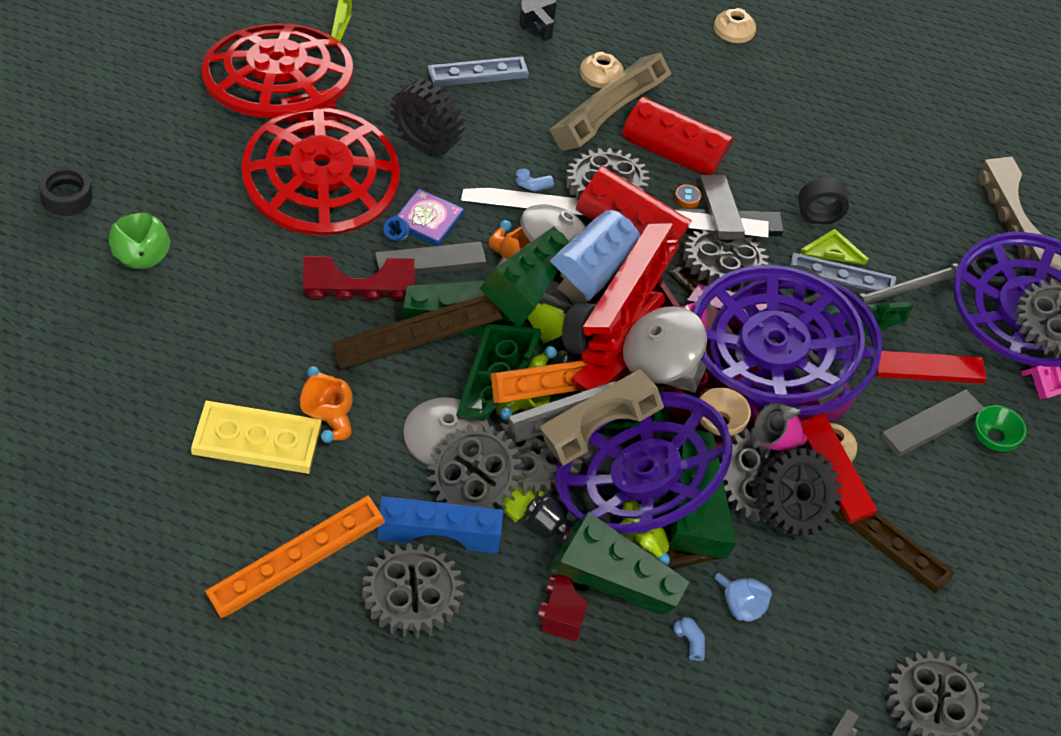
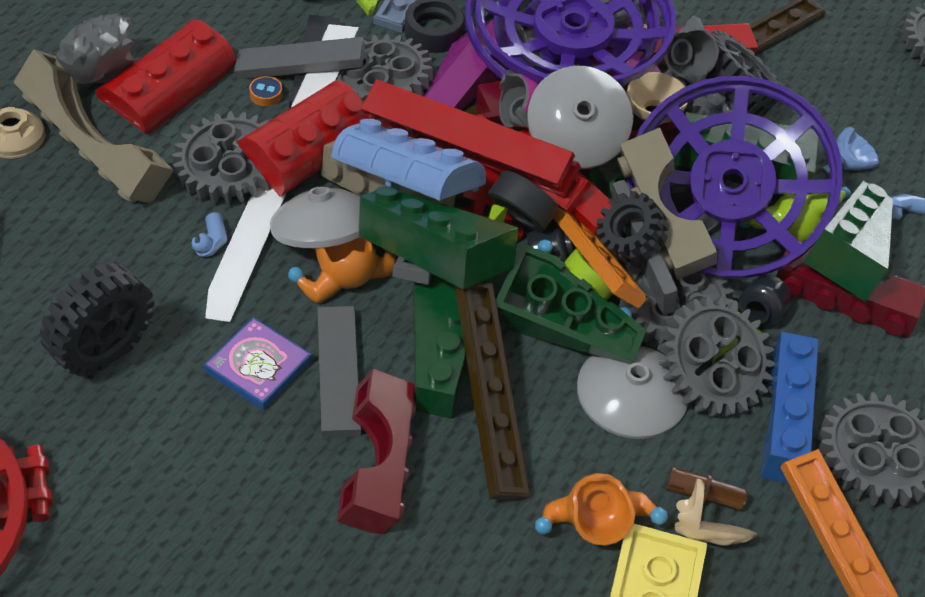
camera: 80 degrees left, 0 degrees up
red dish [242,107,400,235] -> none
blue bush [383,216,410,241] -> none
none -> dark grey head [56,13,140,84]
none -> black tyre [596,191,669,264]
none -> reddish brown axle [666,466,748,510]
none -> tan piece [675,478,758,546]

